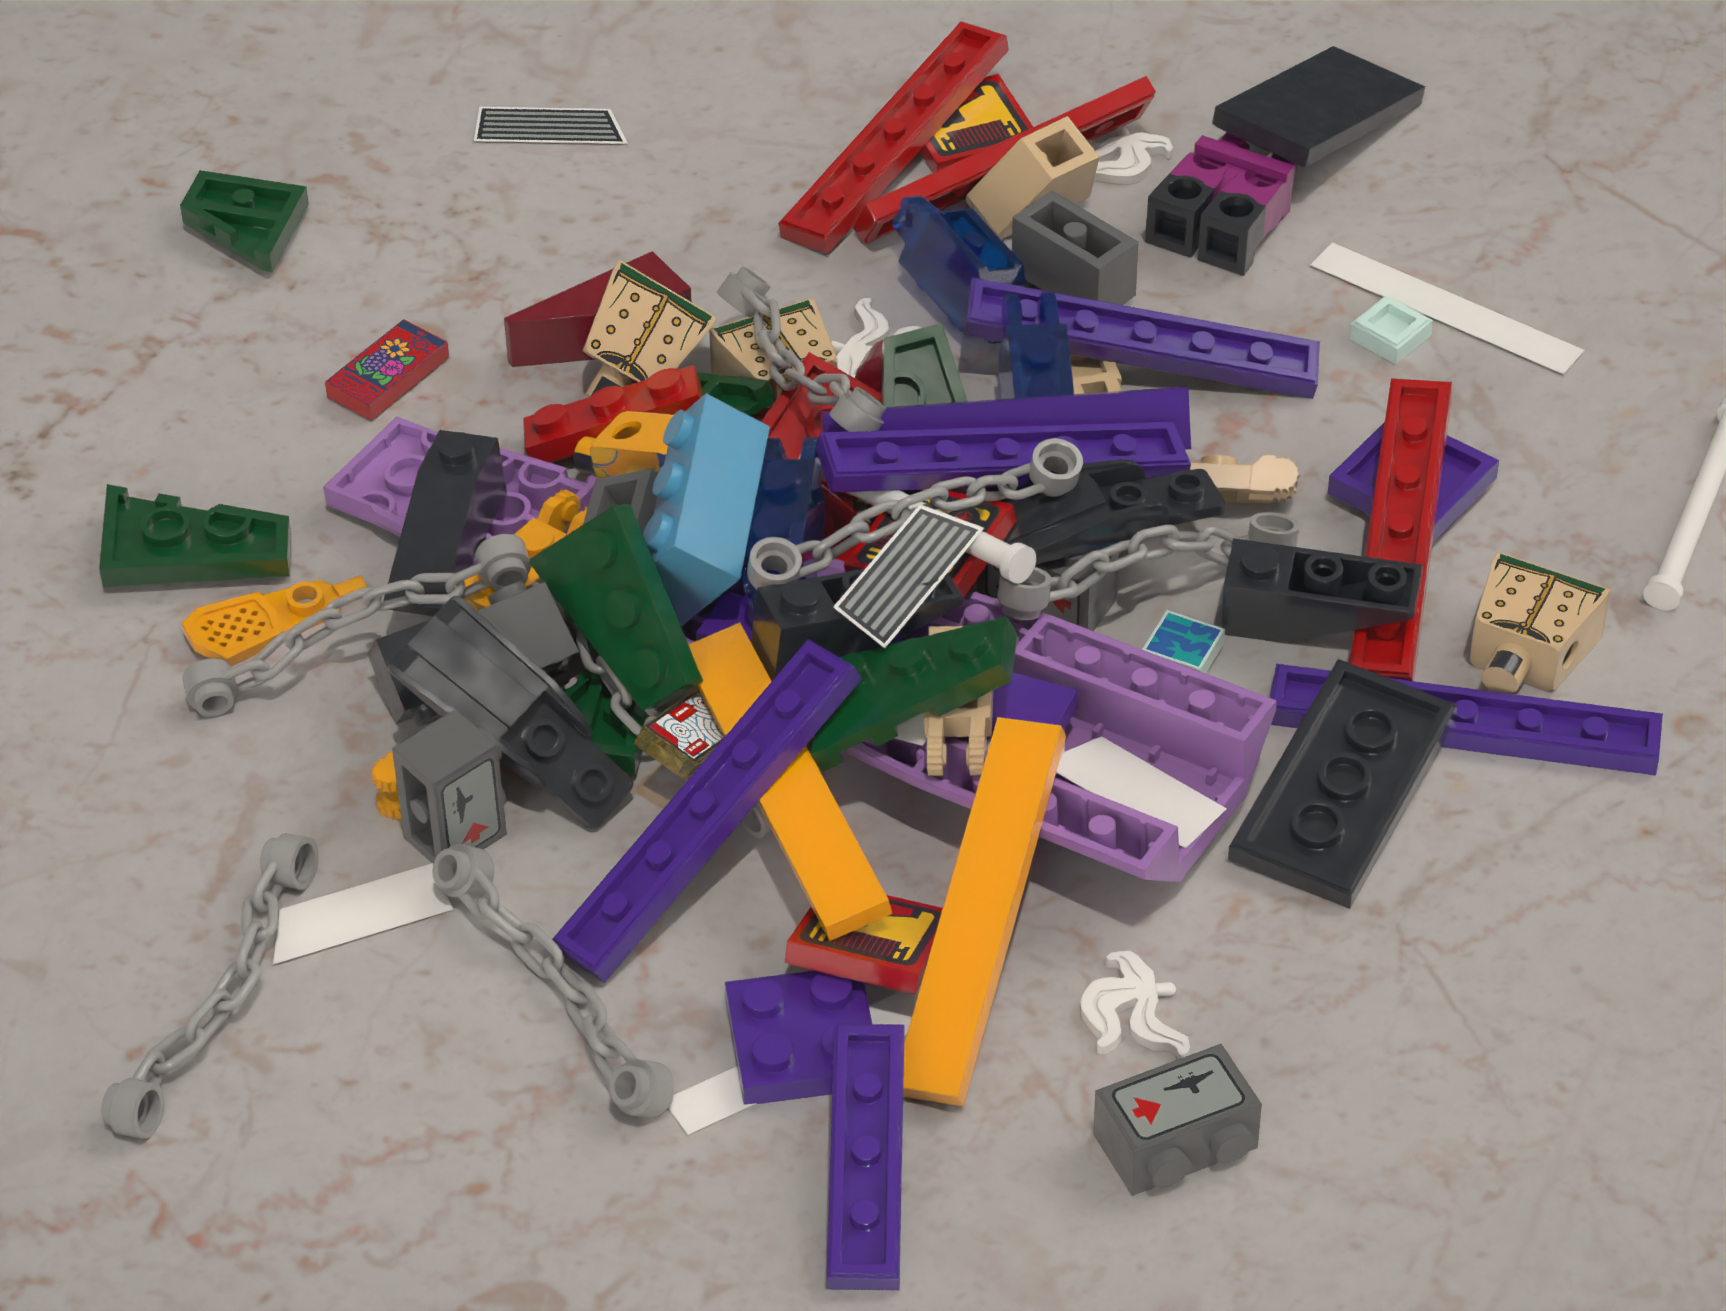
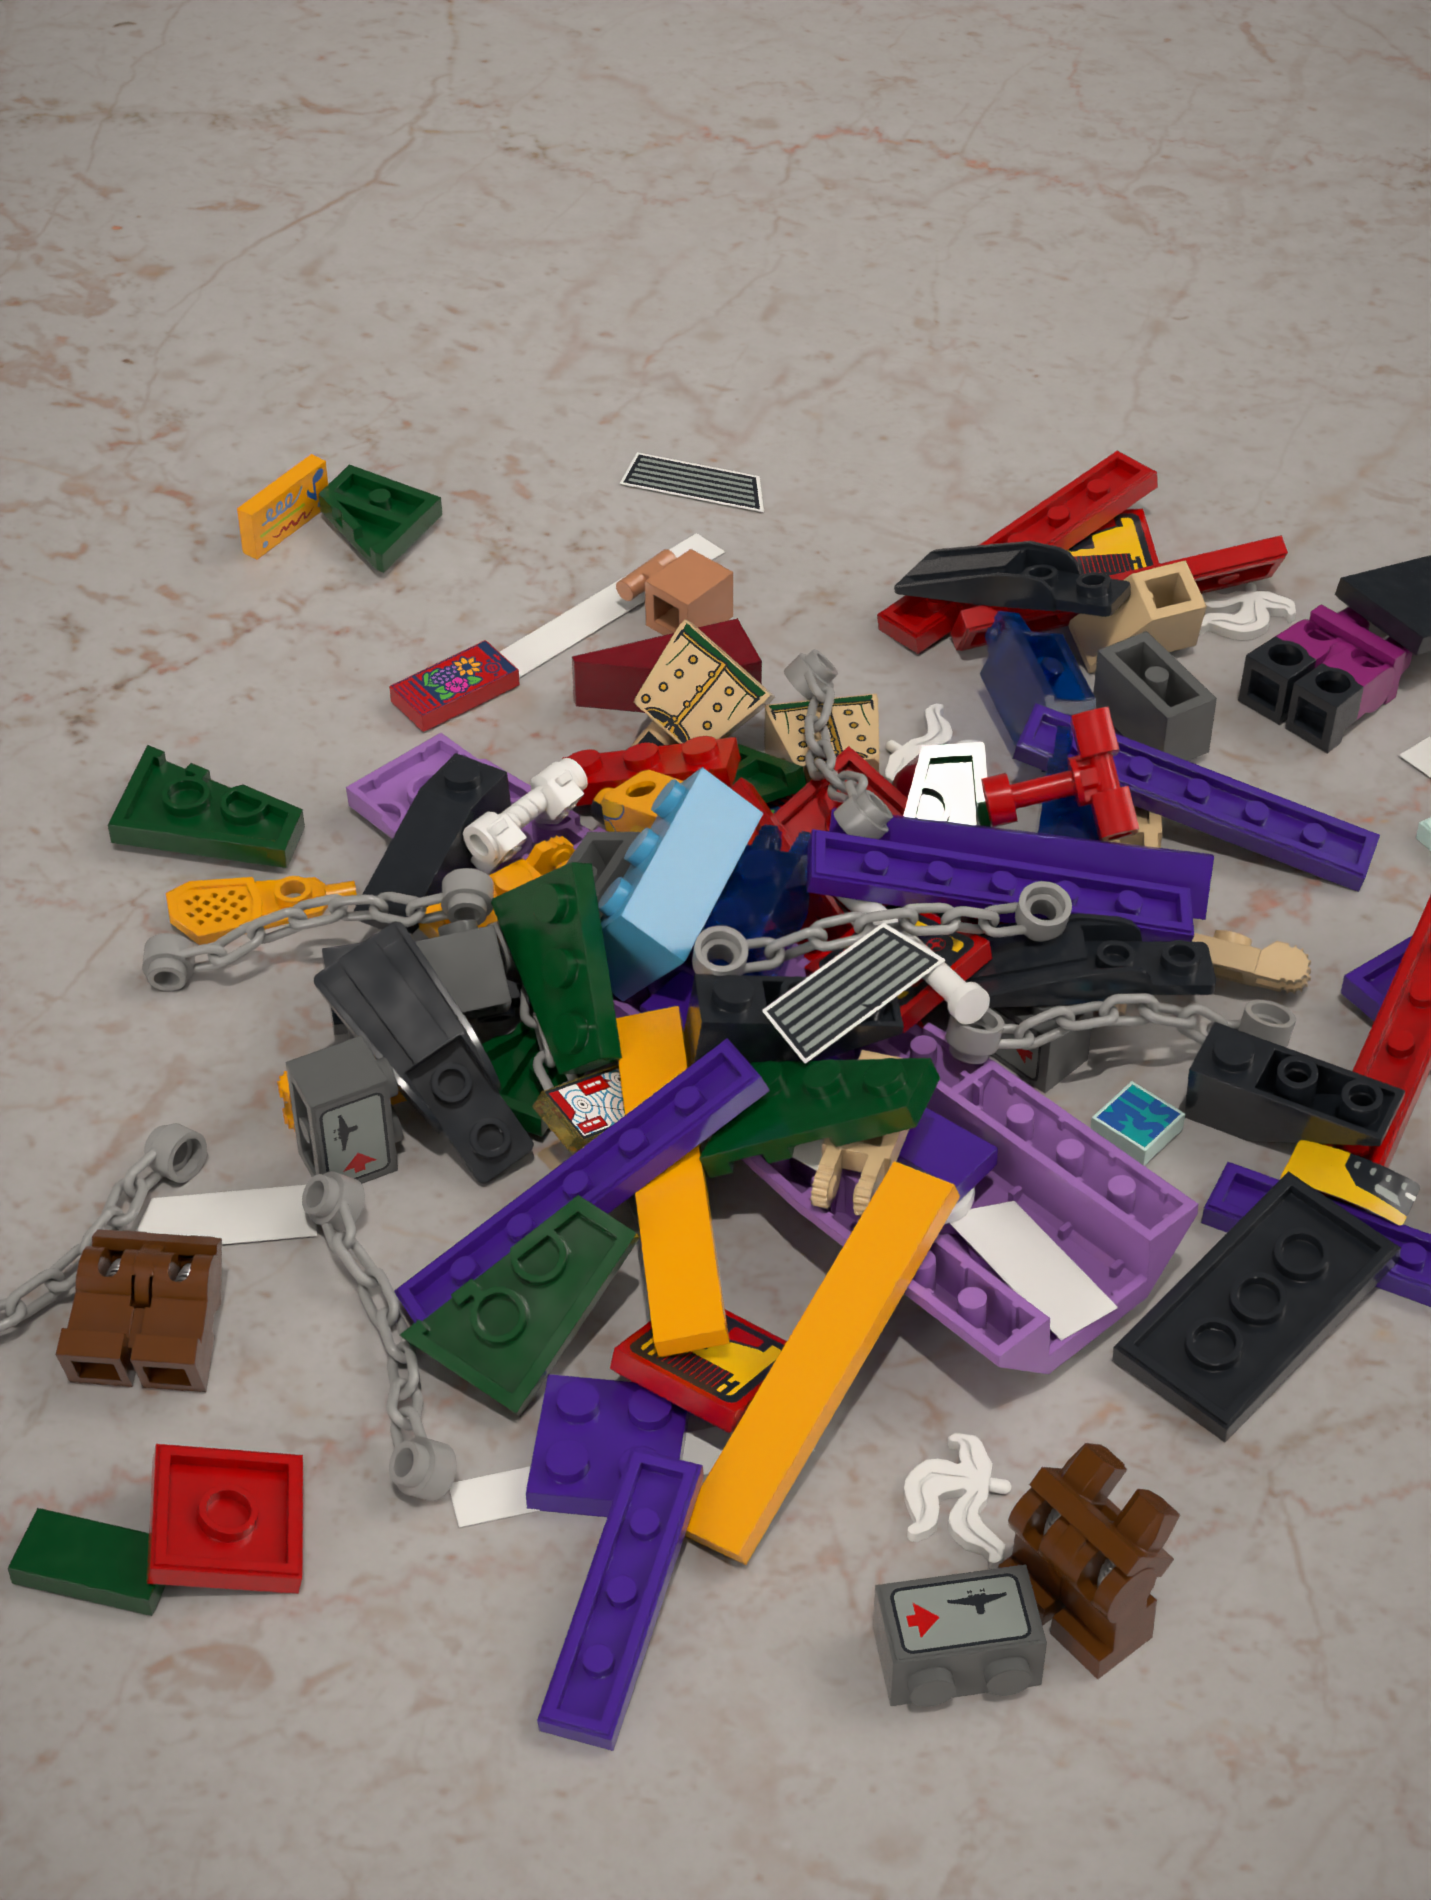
camera: 15 degrees right, 0 degrees up
none -> dark green tile [7,1508,166,1616]
none -> reddish brown hips [55,1229,222,1392]
none -> red tile [147,1444,303,1594]
none -> light orange tile [237,454,328,560]
none -> dark green wing [399,1195,640,1417]
none -> white piece [463,758,588,875]
none -> white sticker [500,533,725,678]
none -> nougat brick [616,549,733,635]
none -> black piece [894,541,1131,617]
none -> red bar [981,707,1139,841]
none -> reddish brown hips [998,1443,1180,1679]
none -> yellow sticker [1280,1140,1420,1226]

